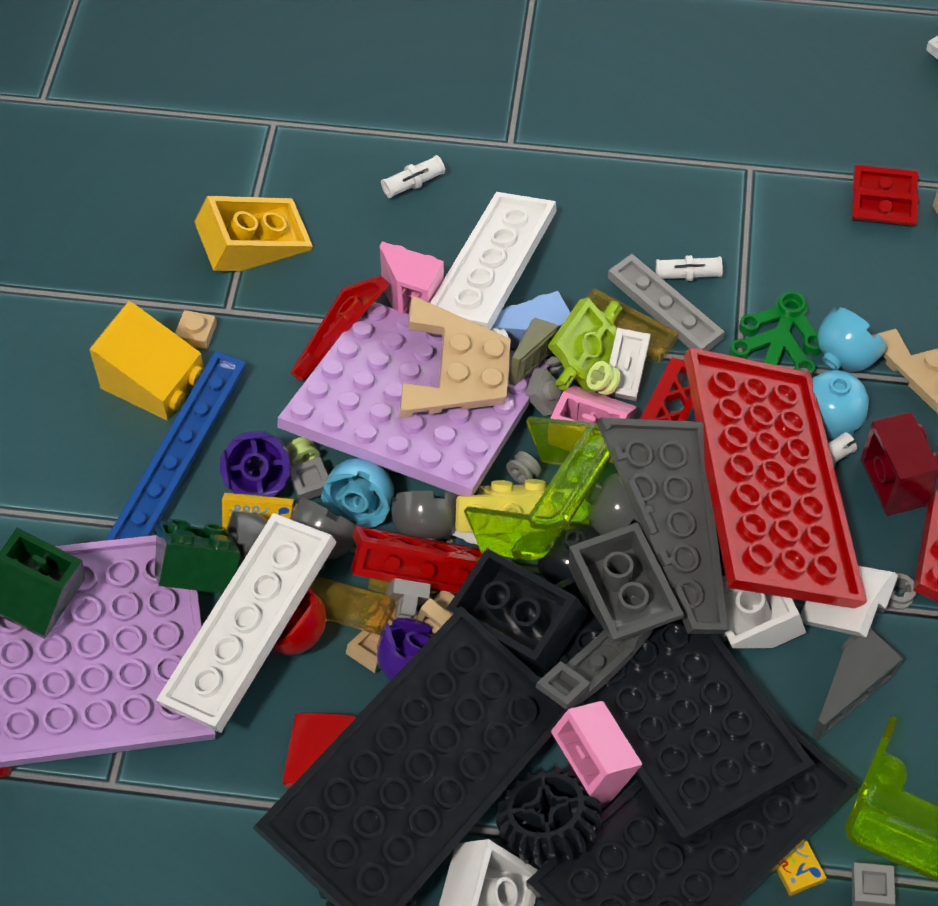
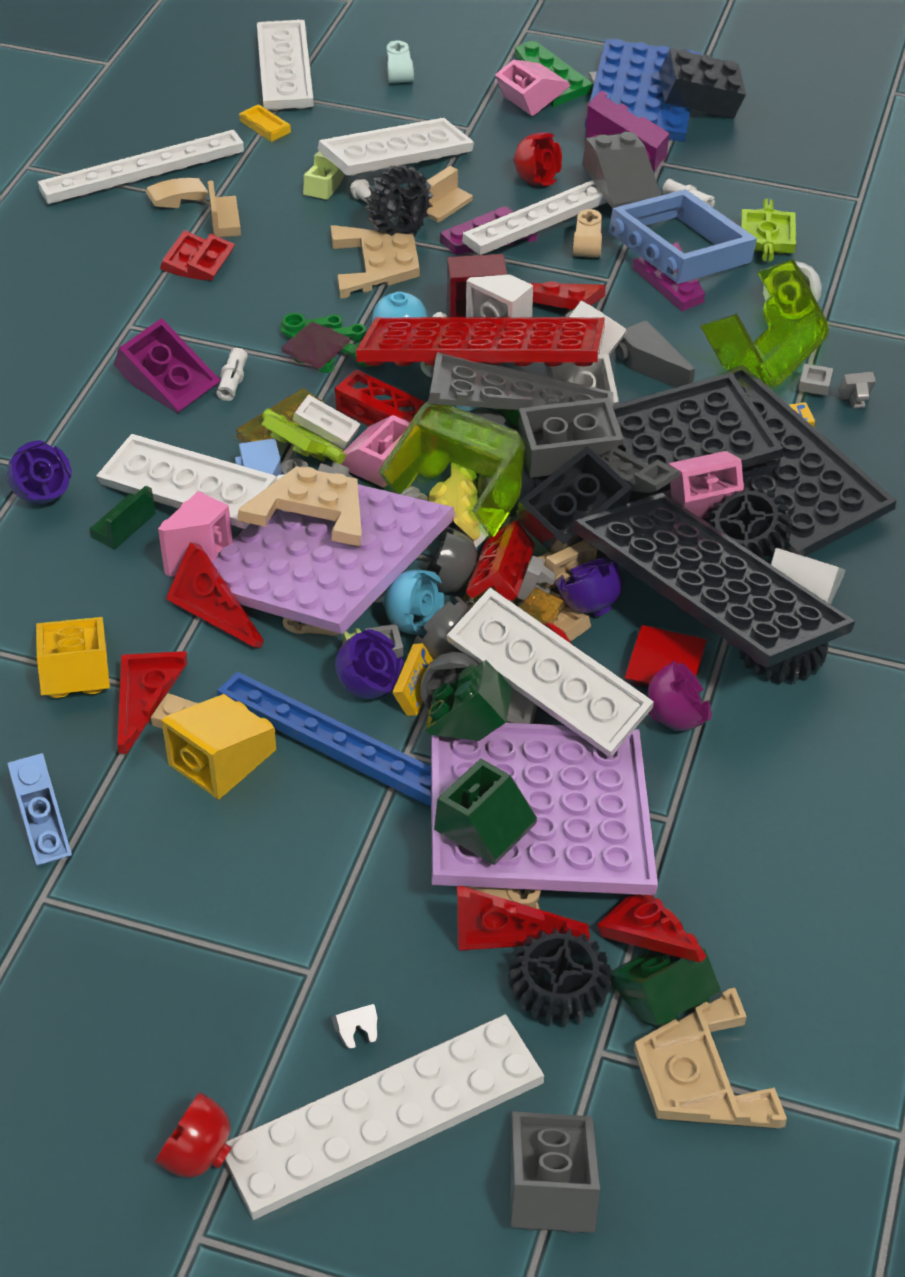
camera: 80 degrees left, 10 degrees down
white pin [381,155,445,198] -> none
olive slope [508,318,558,386] -> none
yellowish green bush [586,361,620,396] -> none
light grey plate [608,254,725,351] -> none
medium azure cylinder [817,307,886,372] -> none
none -> dark purple cylinder [6,440,72,505]
none -> light blue slope [7,753,72,866]
none -> dark green panel [89,485,156,550]
none -> magenta slope [113,318,221,414]
none -> red wing [117,651,188,754]
none -> clear pink piece [281,321,350,369]
none -> white slope [466,275,533,317]
none -> magenta cylinder [647,661,712,731]

